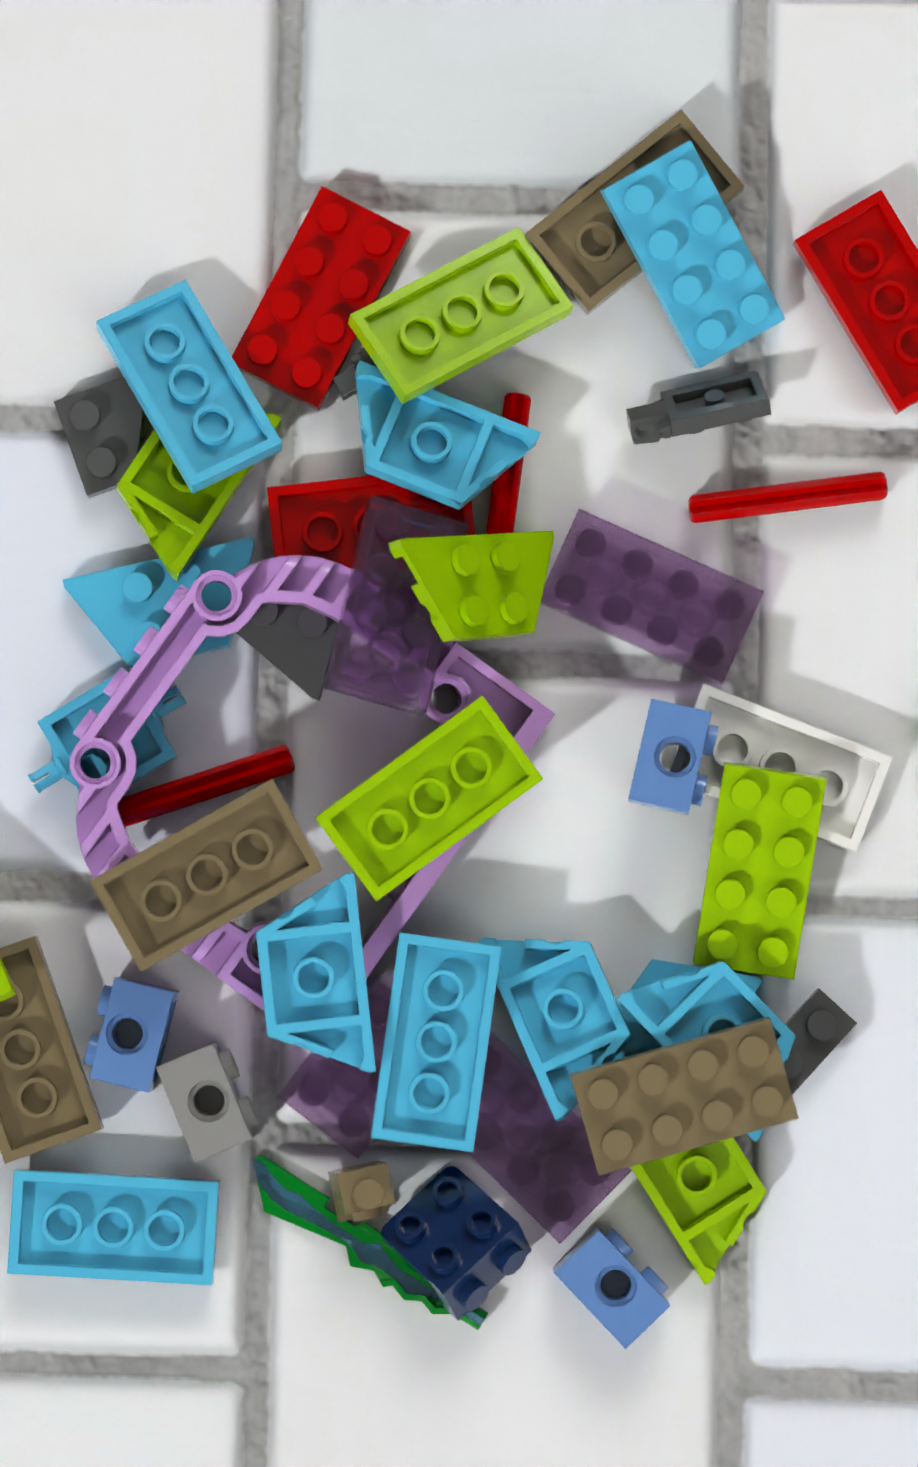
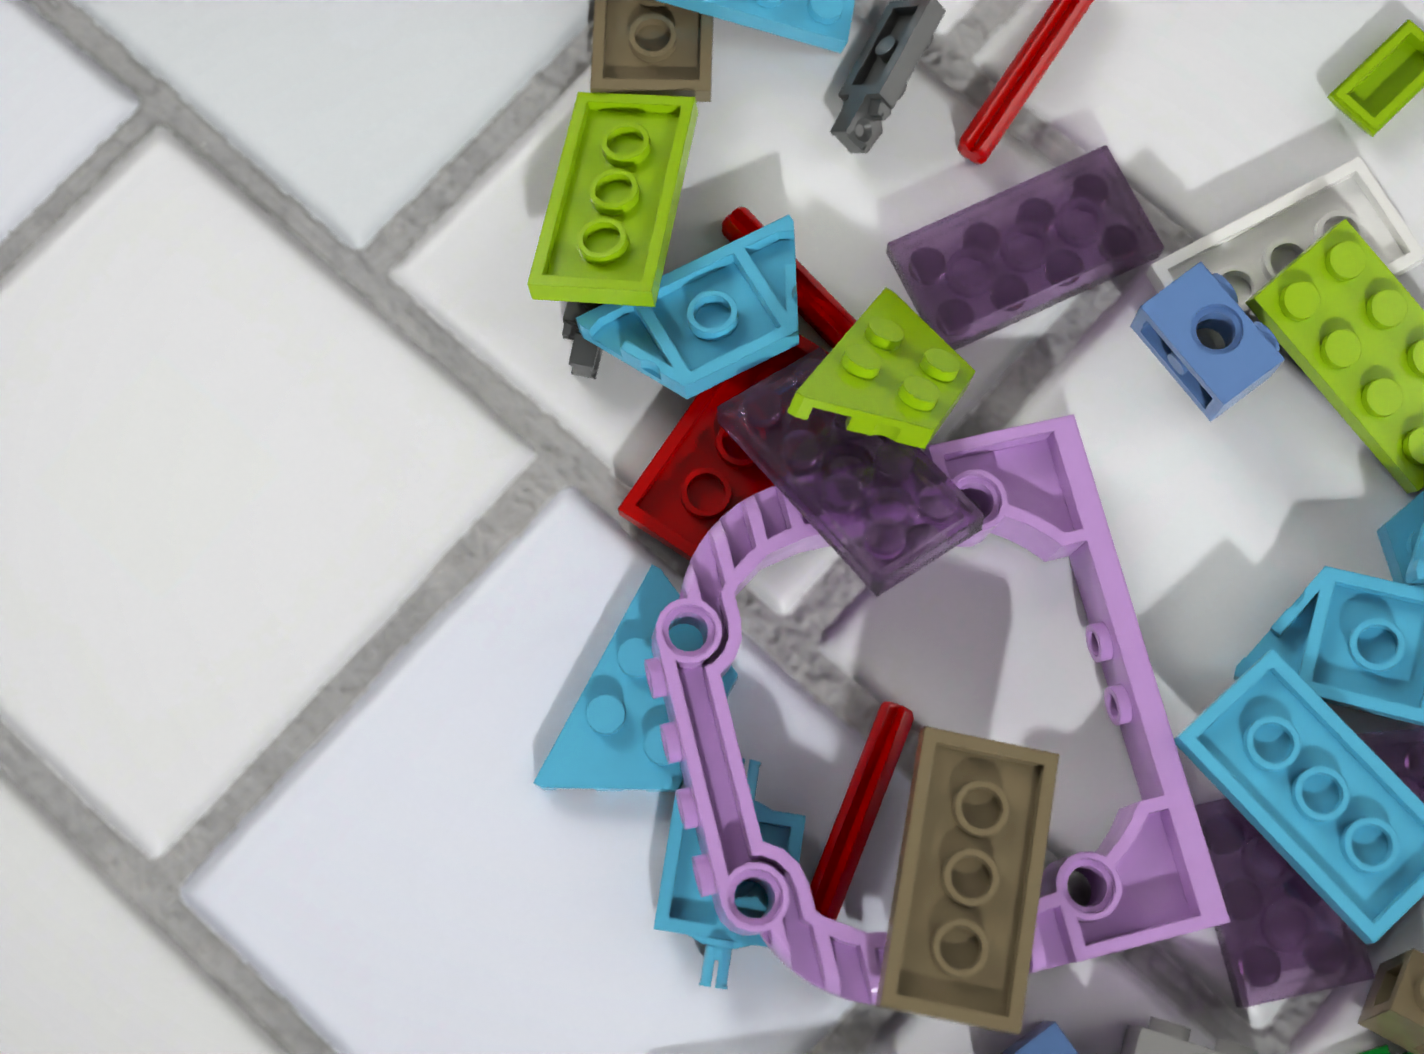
camera: 50 degrees left, 10 degrees down
dark grey wing [54,377,144,498] -> none
medium azure plate [96,279,282,494] -> none
lime wing [117,414,282,581] -> none
red plate [232,186,411,411] -> none
dark grey wing [236,604,339,701] -> none
medium azure wing [256,872,376,1073] -> none
lime plate [315,695,543,902] -> none

